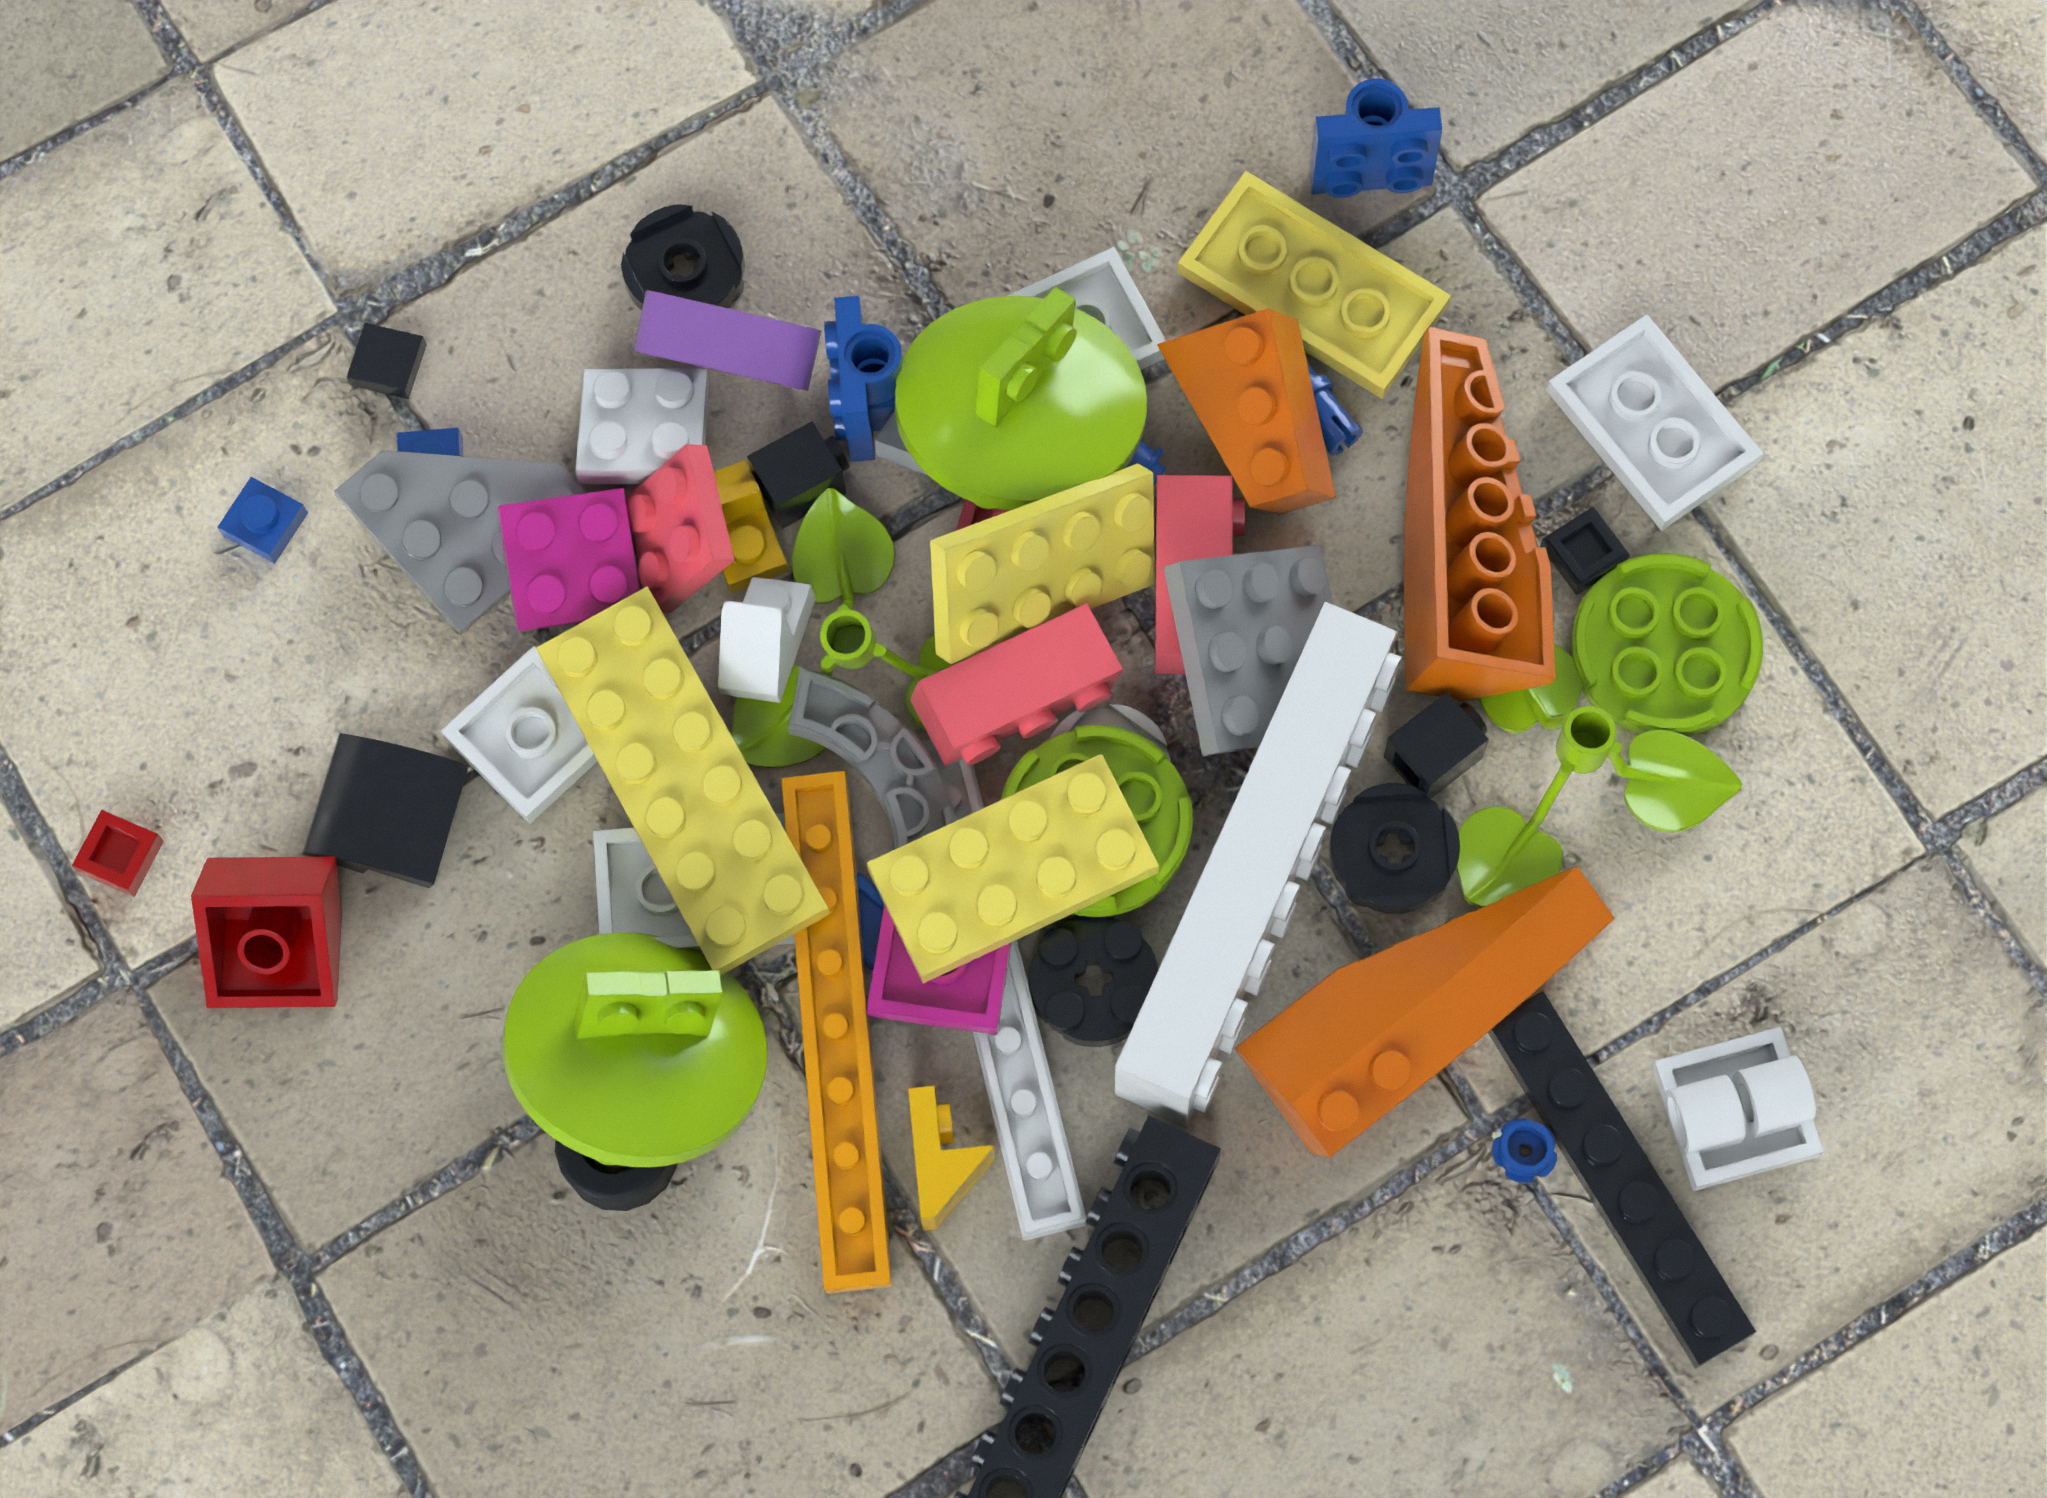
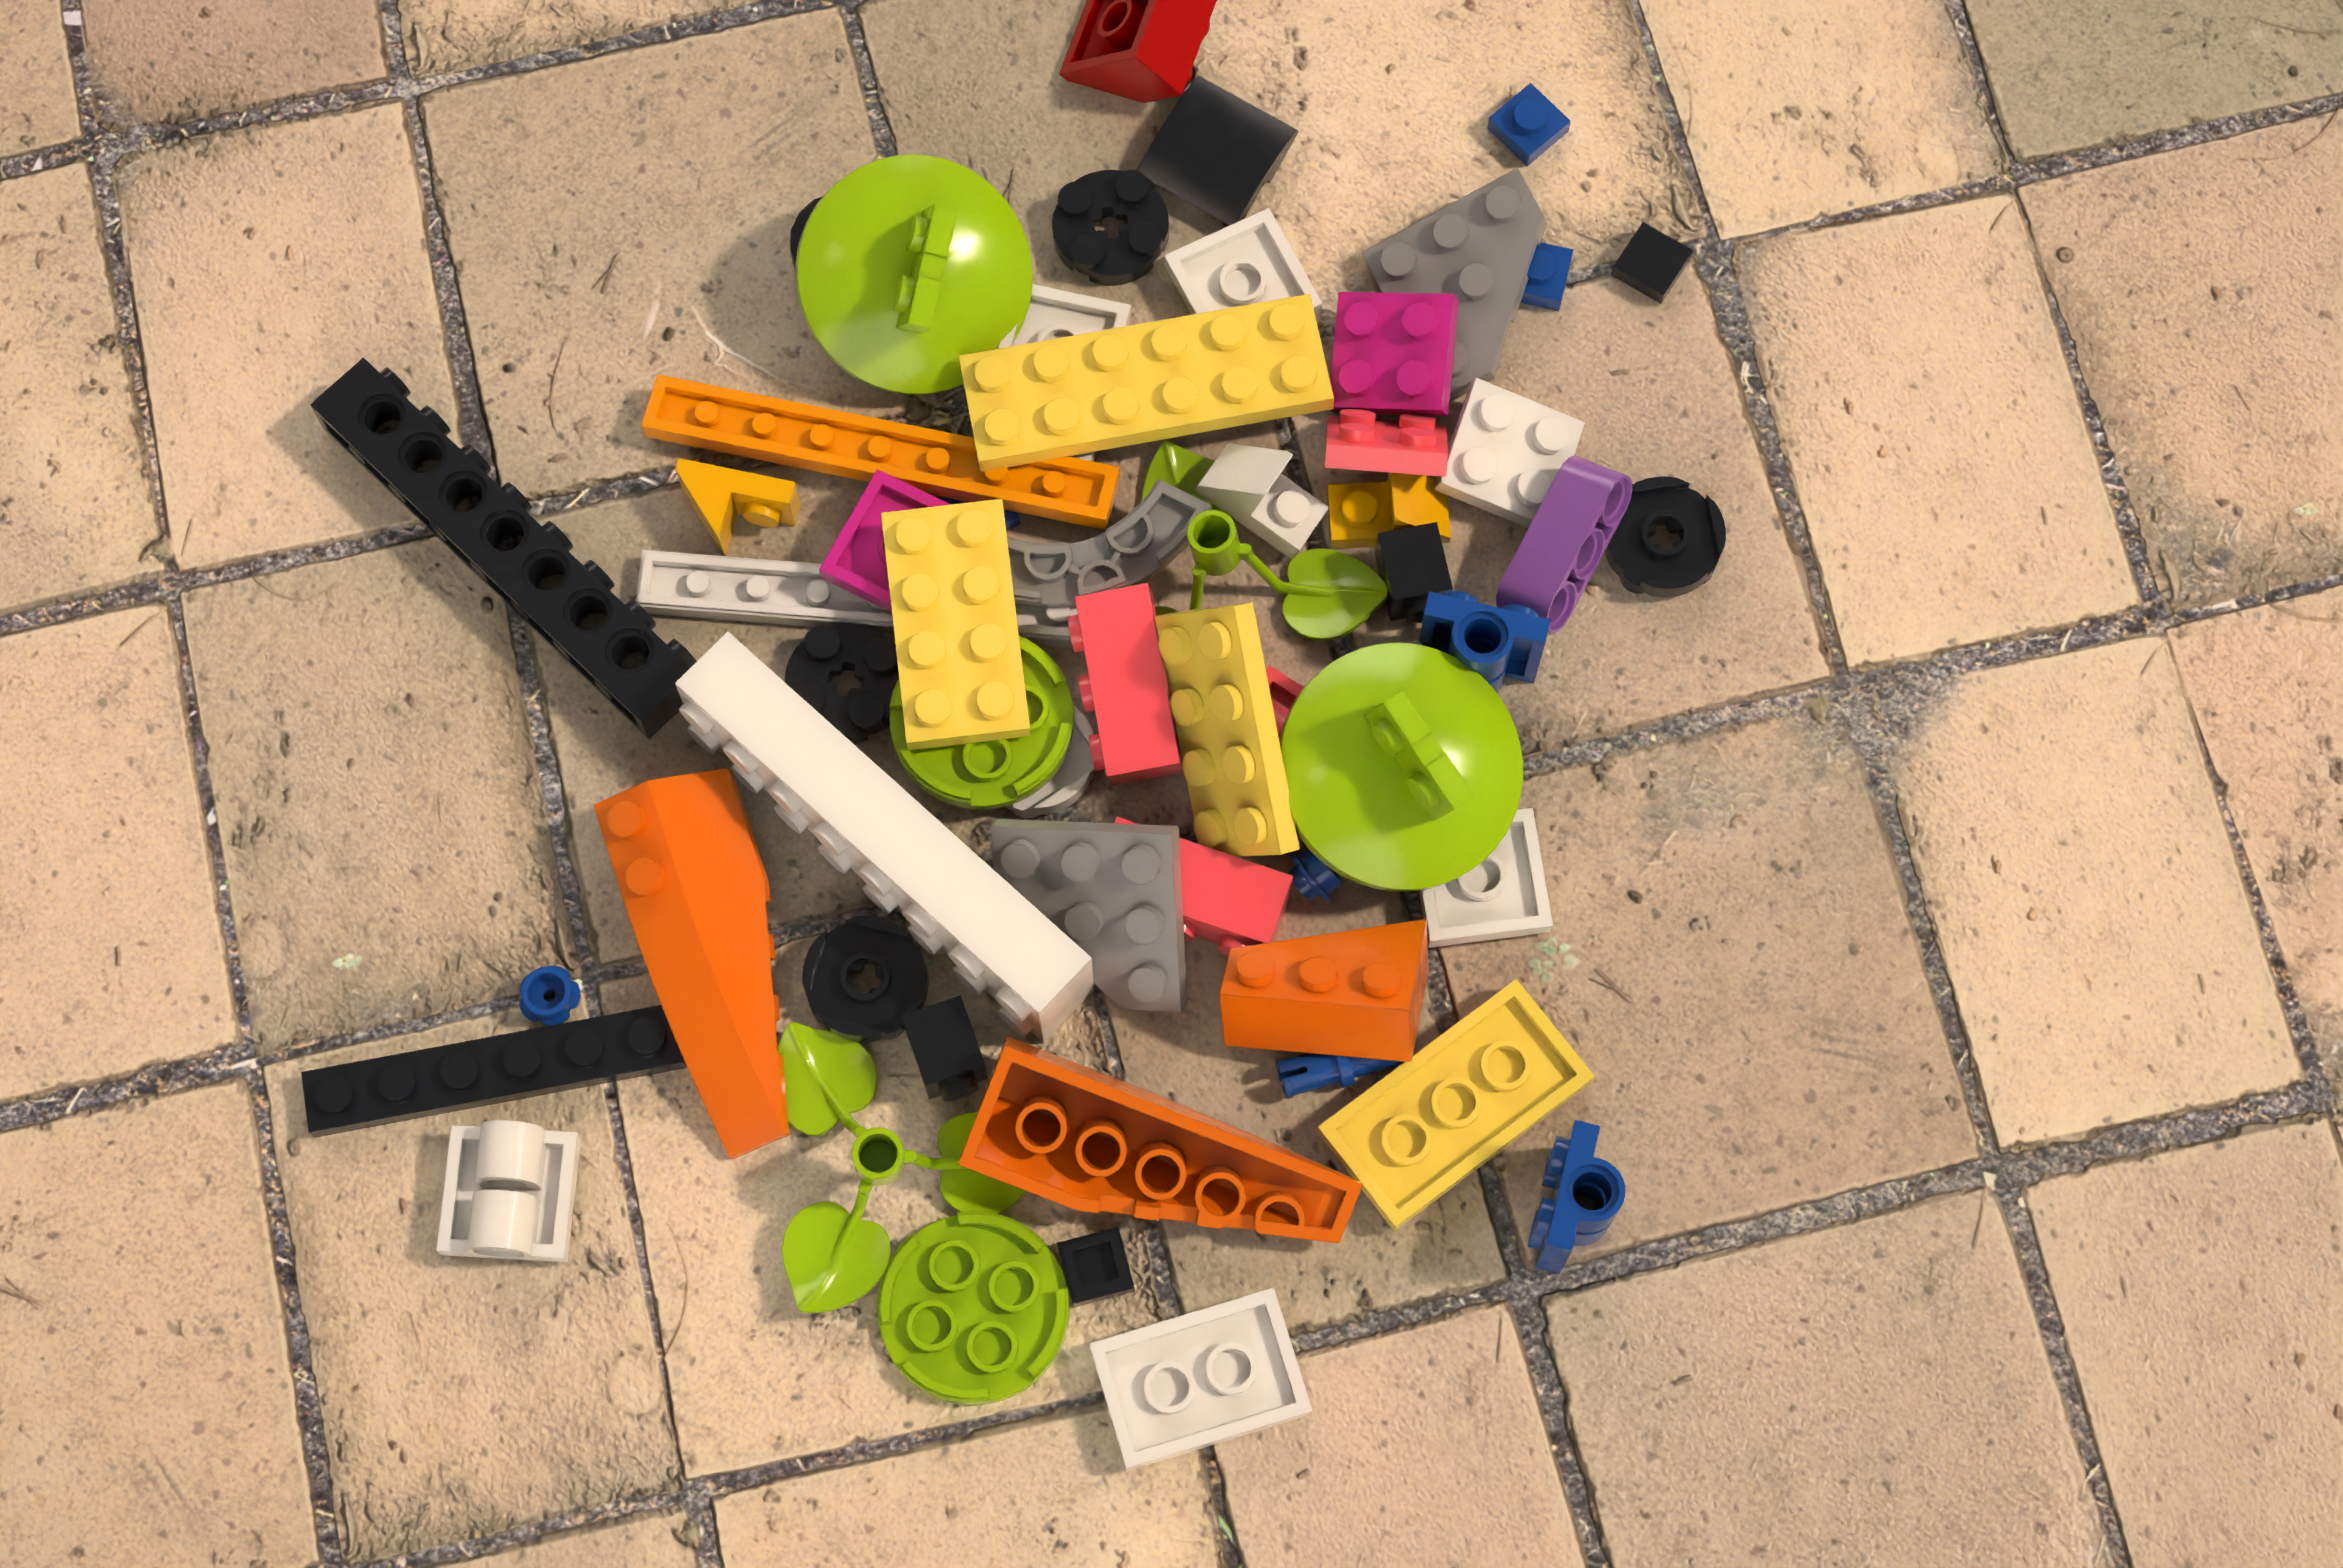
camera: 105 degrees right, 0 degrees up
none -> black plate [1052,170,1169,286]

